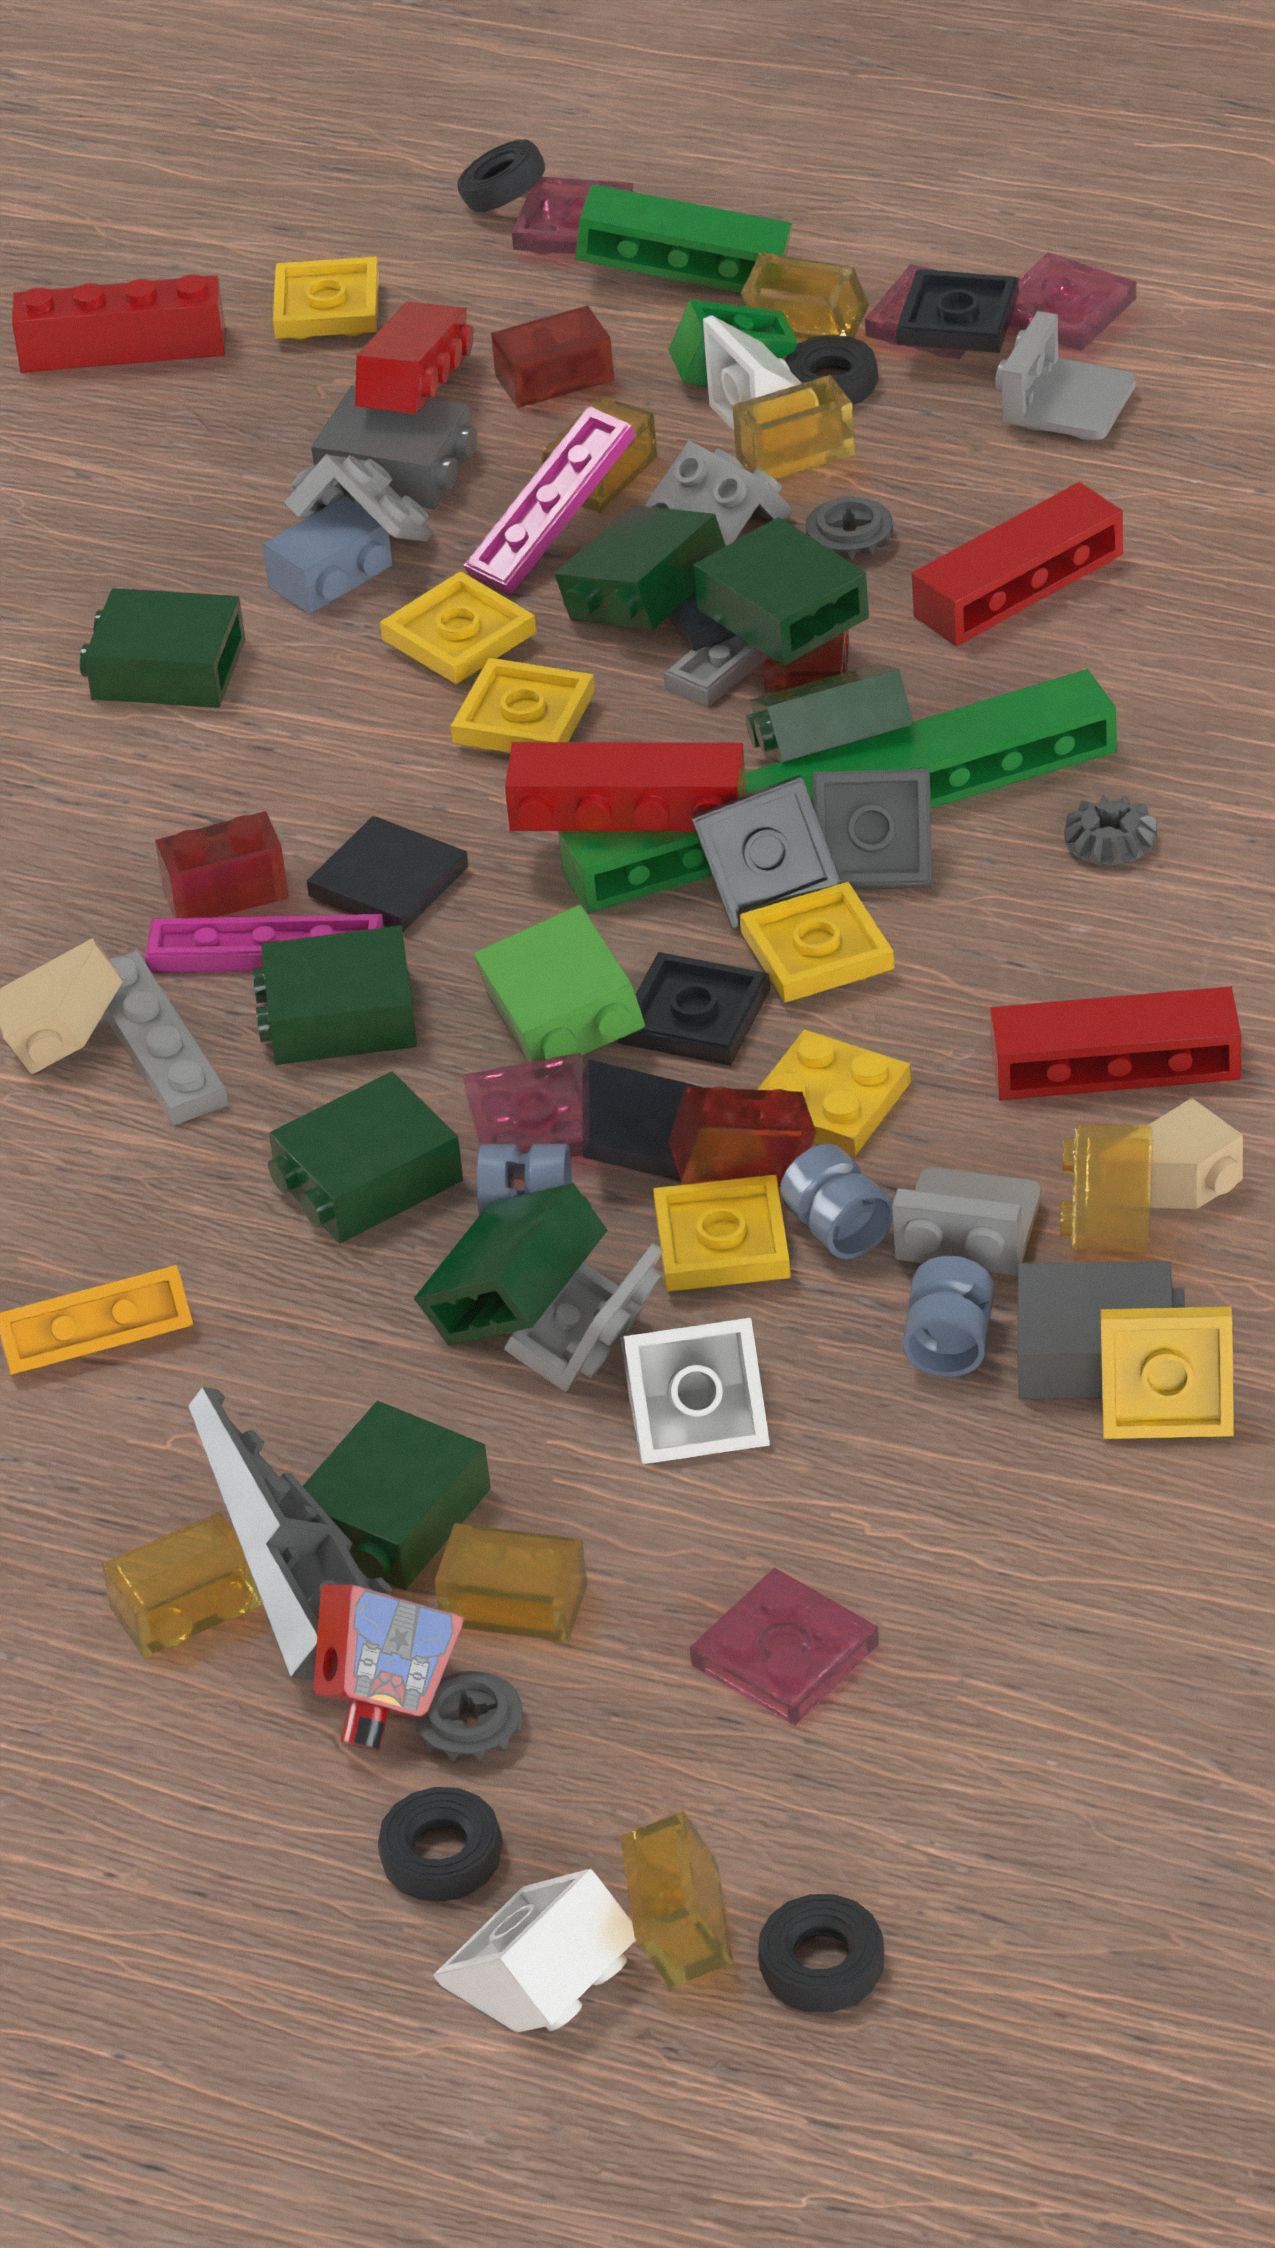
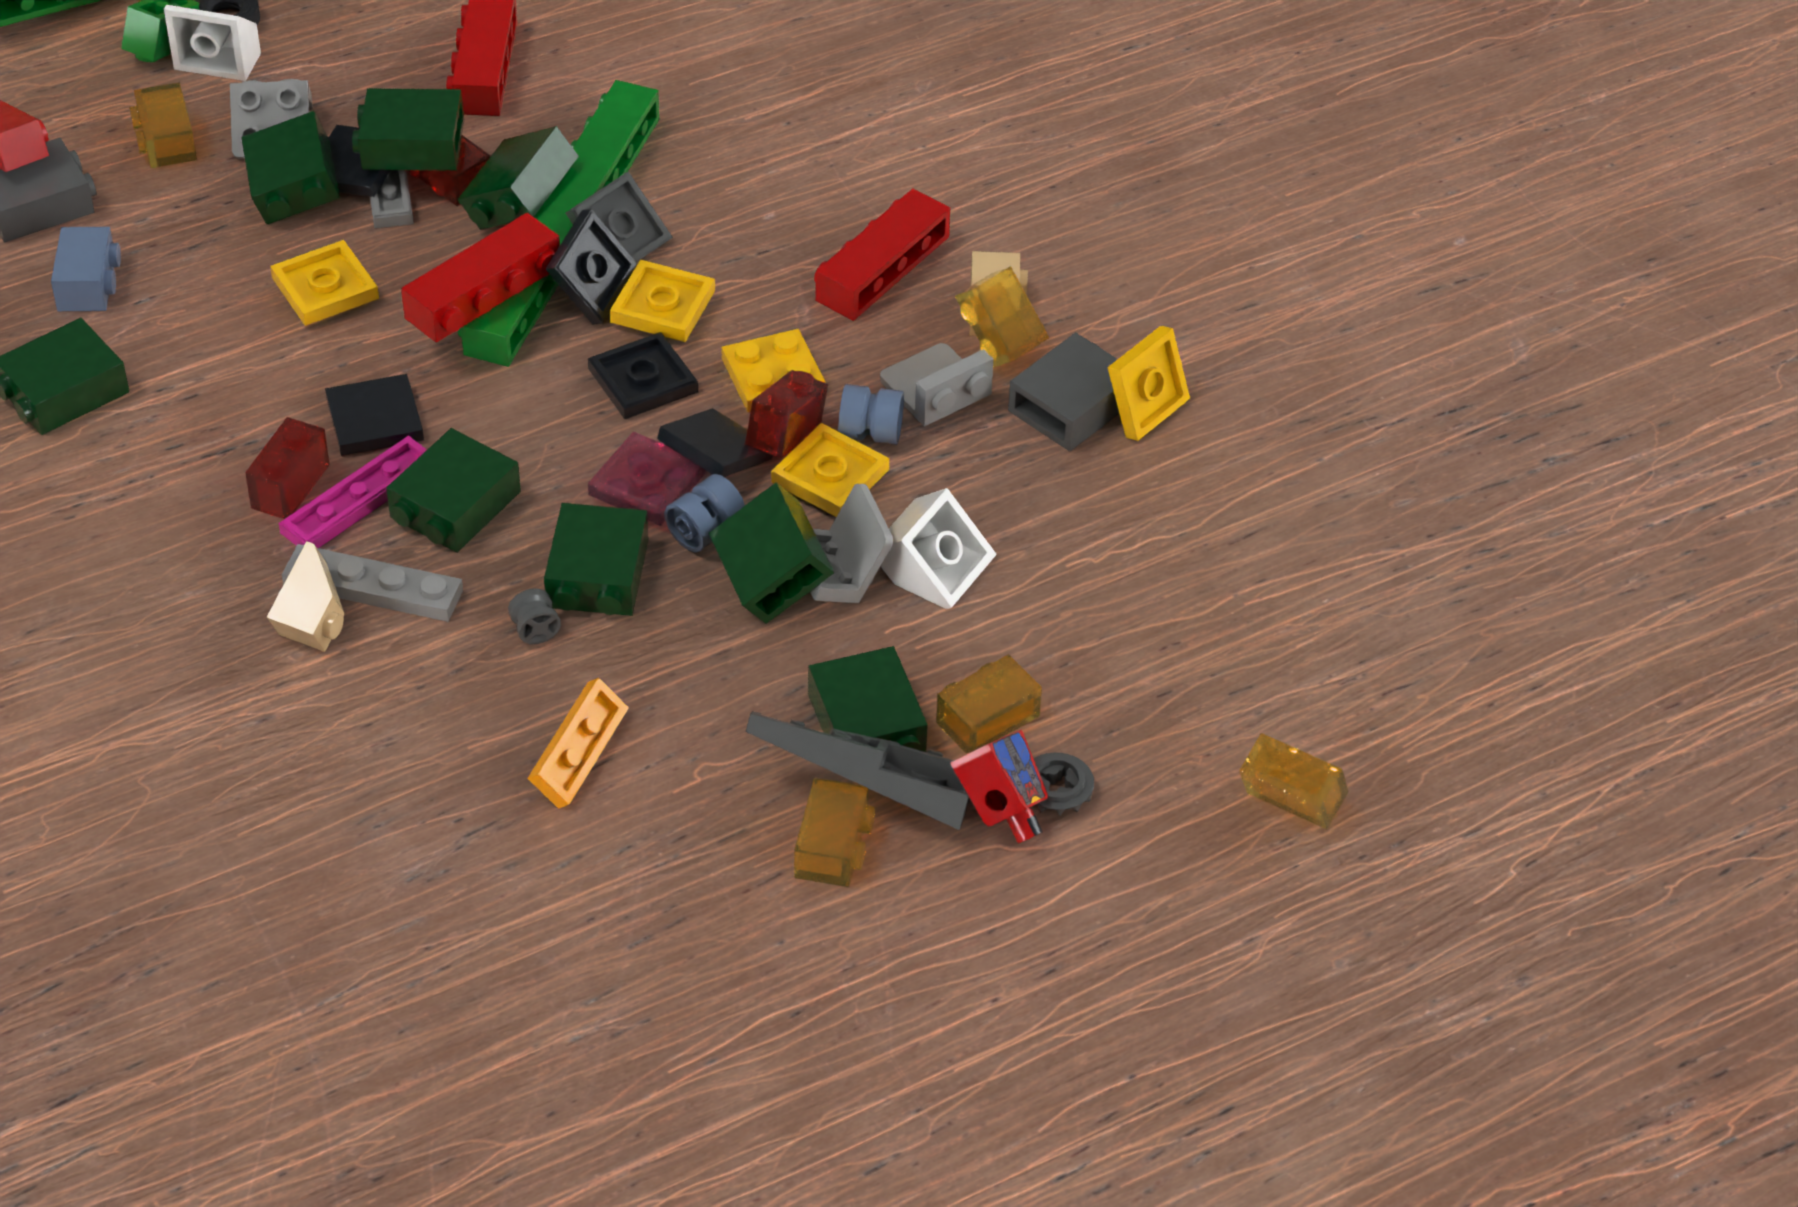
camera: 55 degrees left, 5 degrees up
light grey bracket [284,454,434,542] -> none
black tyre [378,1787,503,1901] -> none
yellow plate [380,571,537,684] -> none
white slope [433,1869,641,2033] -> none
tile [464,406,635,596] -> none
bright green brick [473,905,646,1076] -> none
clear red brick [491,305,614,409] -> none
clear pink plate [690,1567,879,1725] -> none
clear yellow piece [732,375,855,481] -> none
black tyre [758,1894,884,2012] -> none
dark grey gear [806,497,893,560] -> none
sand blue wheel [903,1256,994,1377] -> none
dark grey gear [1064,795,1157,865] -> none
none -> dark grey wheel [508,589,561,644]

